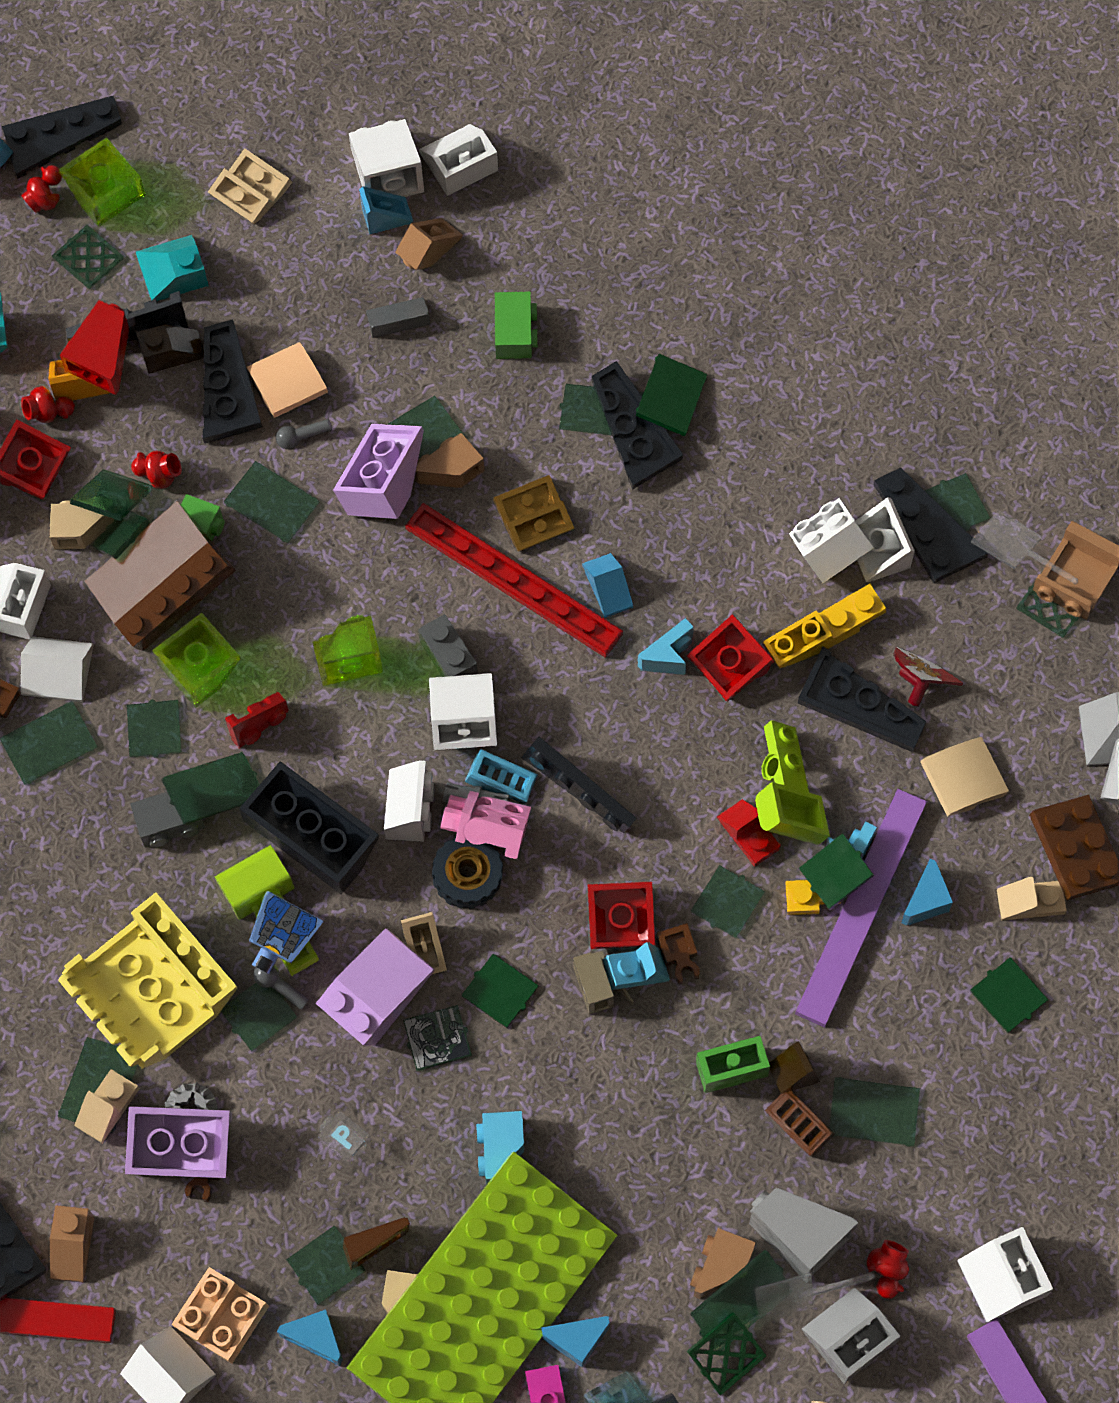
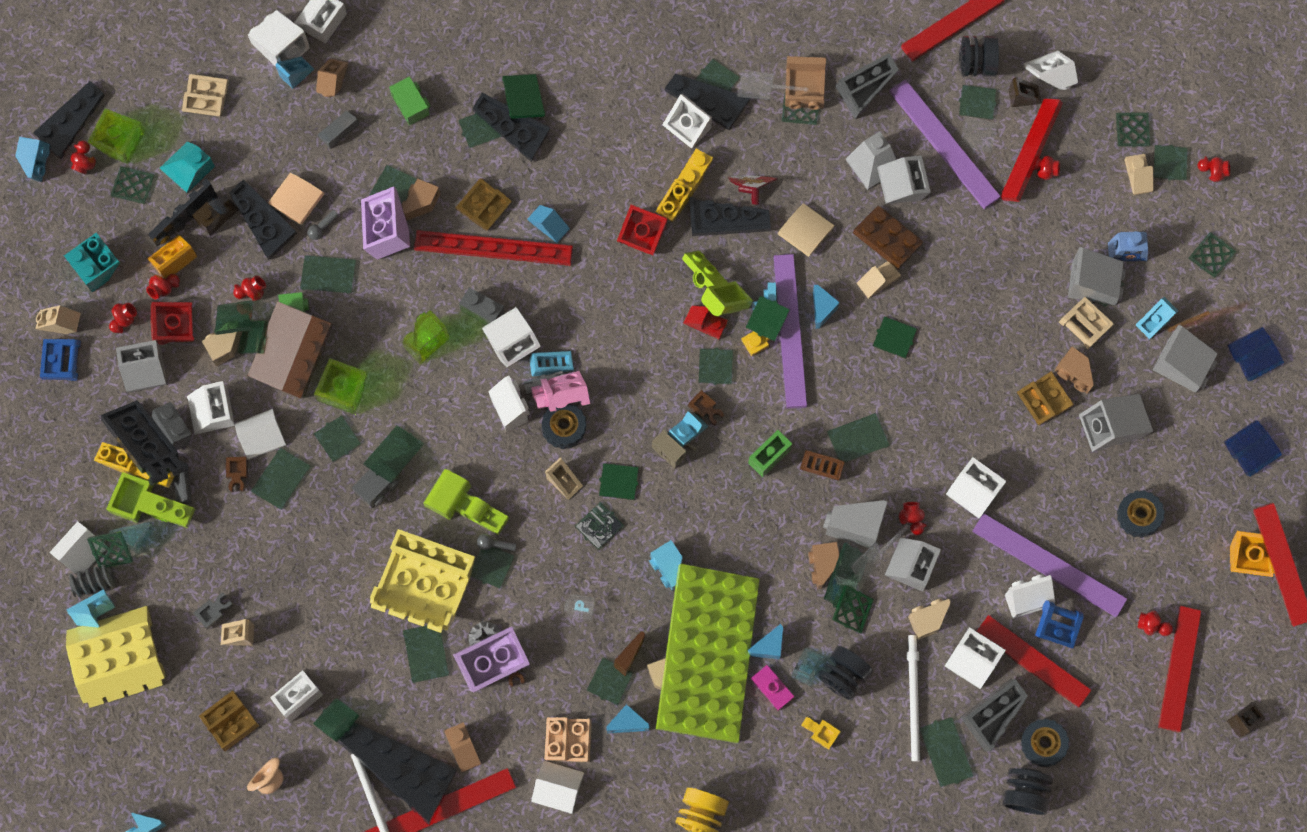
camera: 30 degrees left, 5 degrees up
red slope [60,300,129,395] -> none
tan slope [74,1069,140,1144] -> none
red wing [225,692,289,749] -> none
black slope [239,761,379,895] -> none
torso [249,891,323,974] -> none
lavender slope [316,928,435,1046] -> none
black wing [521,736,637,833] -> none
red slope [588,881,655,949] -> none
medium azure slope [638,618,694,675] -> none
dark brown slope [769,1041,820,1094] -> none
white slope [789,498,874,583] -> none

